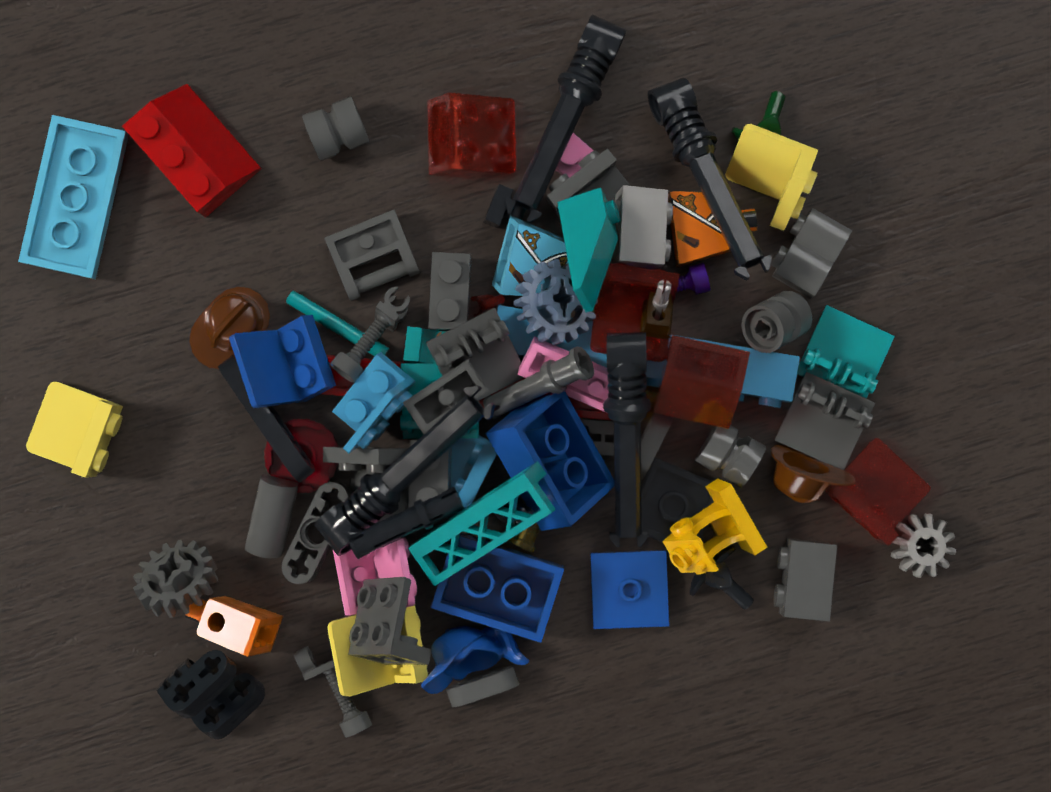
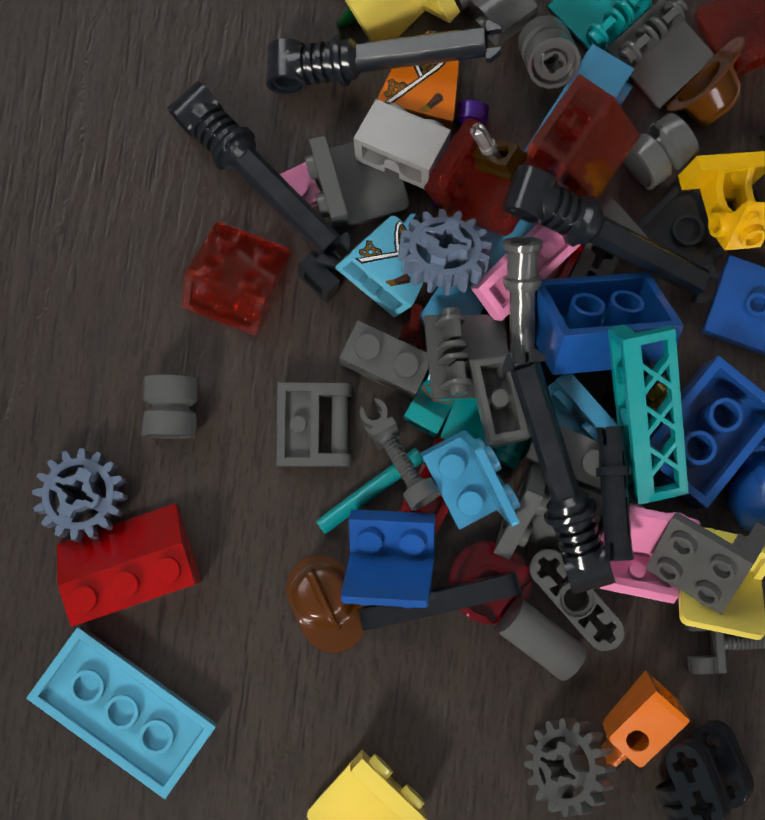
camera: 80 degrees left, 5 degrees down
teal slope [557,187,621,313] -> none
none -> sand blue gear [32,448,128,542]

